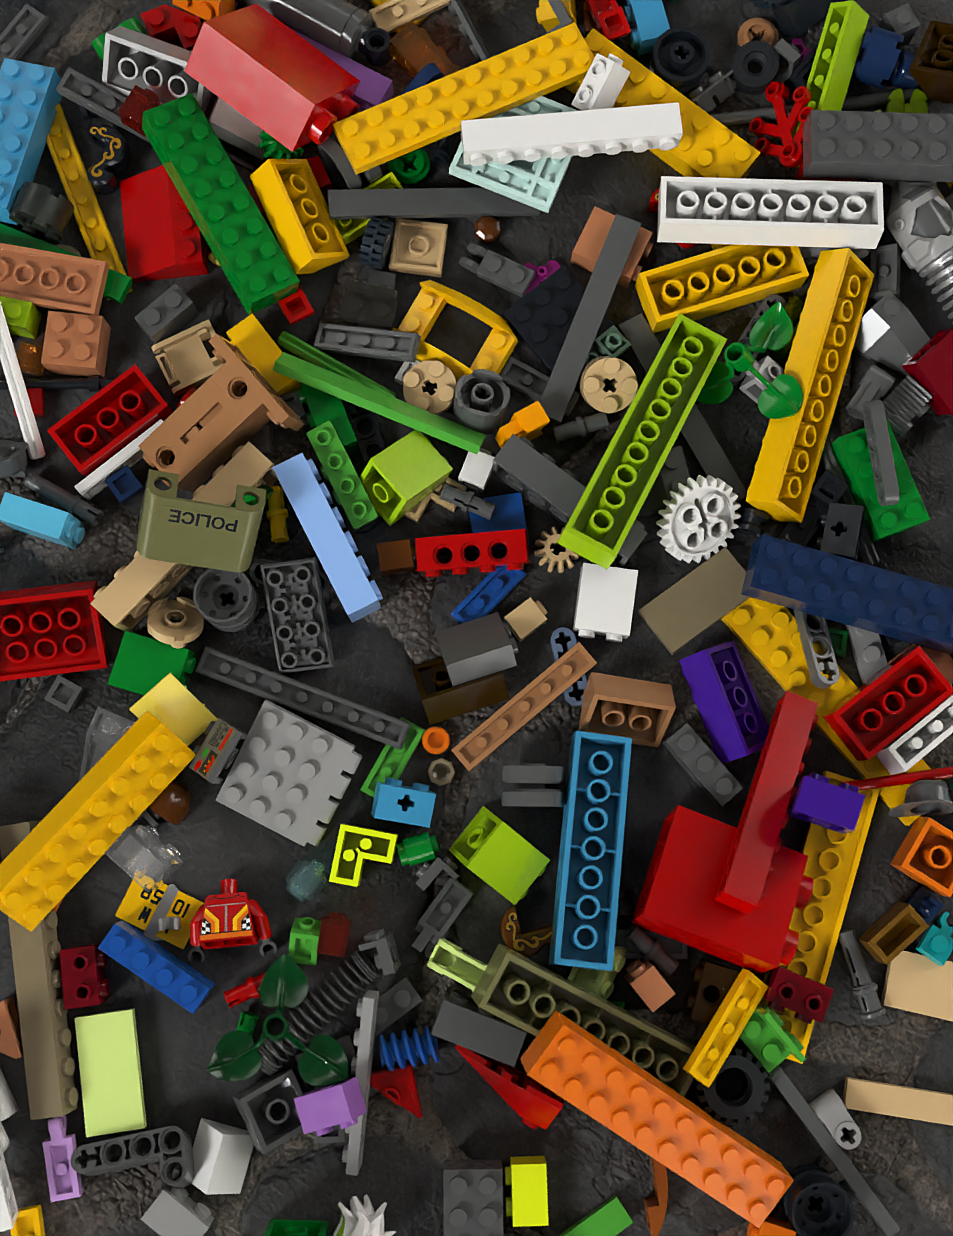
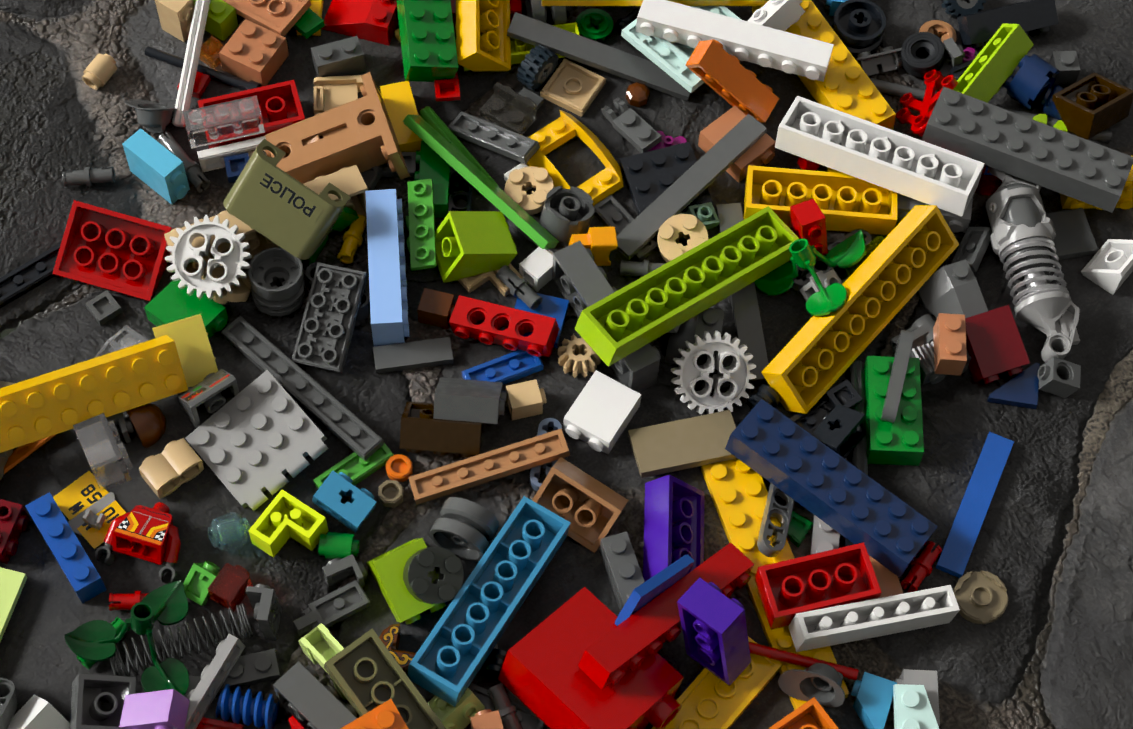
camera: 25 degrees right, 20 degrees down
none -> tan brick [139,438,204,499]
none -> white gear [165,215,251,300]
none -> clear brick [182,95,265,149]
none -> dark grey tile [373,337,453,374]
none -> pearl dark grey brick [403,547,464,604]
none -> blue tile [614,554,694,626]
none -> orange brick [685,39,779,123]
none -> red brick [790,199,828,258]
none -> nougat brick [933,313,967,376]

